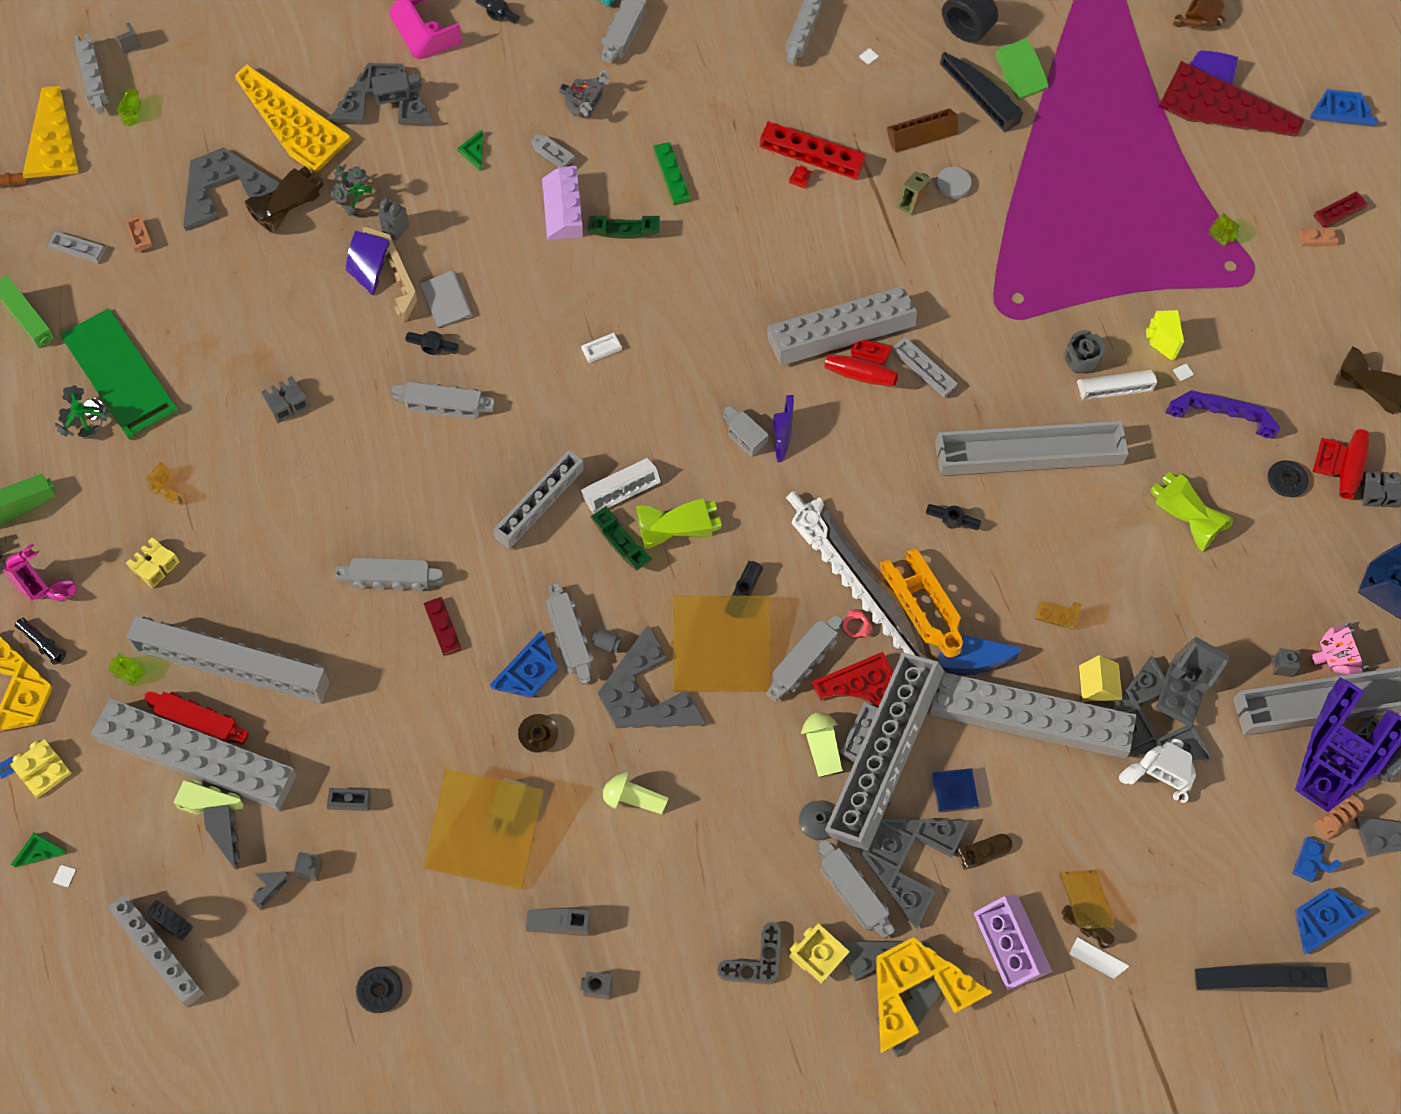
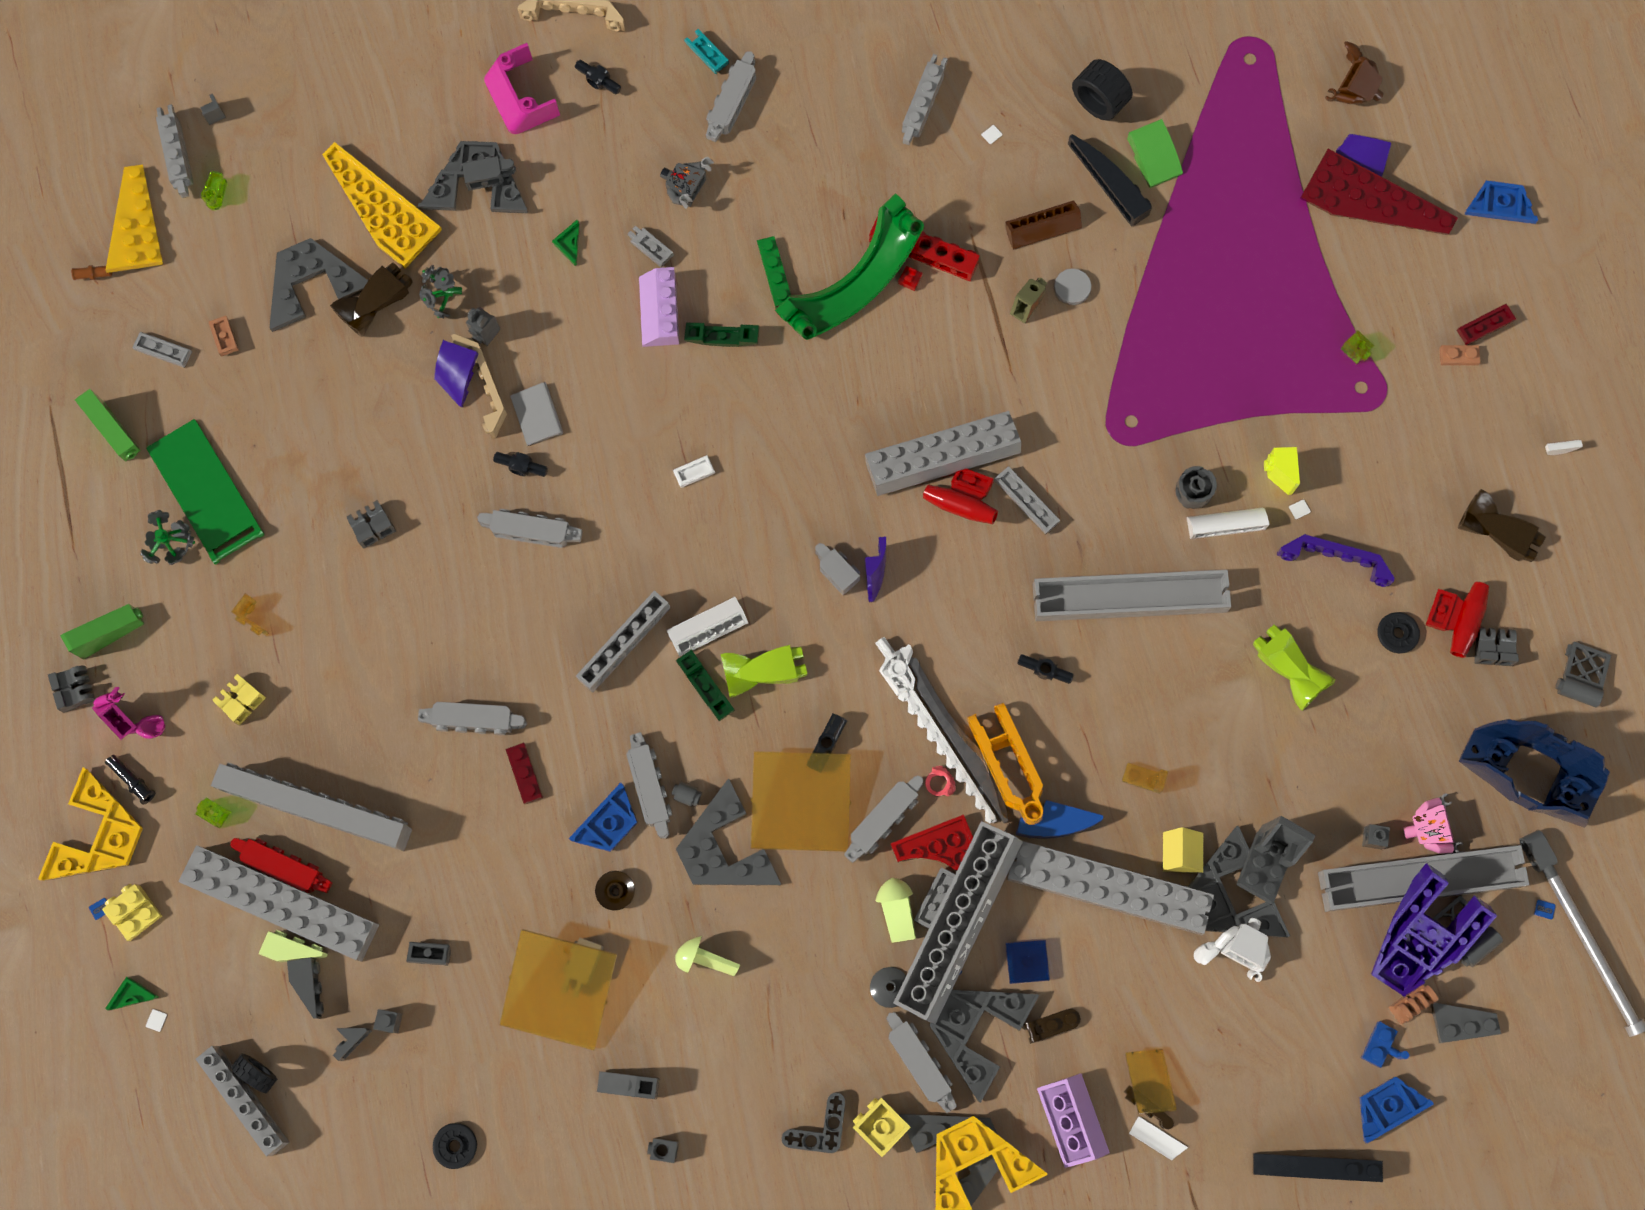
camera: 10 degrees right, 10 degrees up
none -> green panel [775,193,924,340]

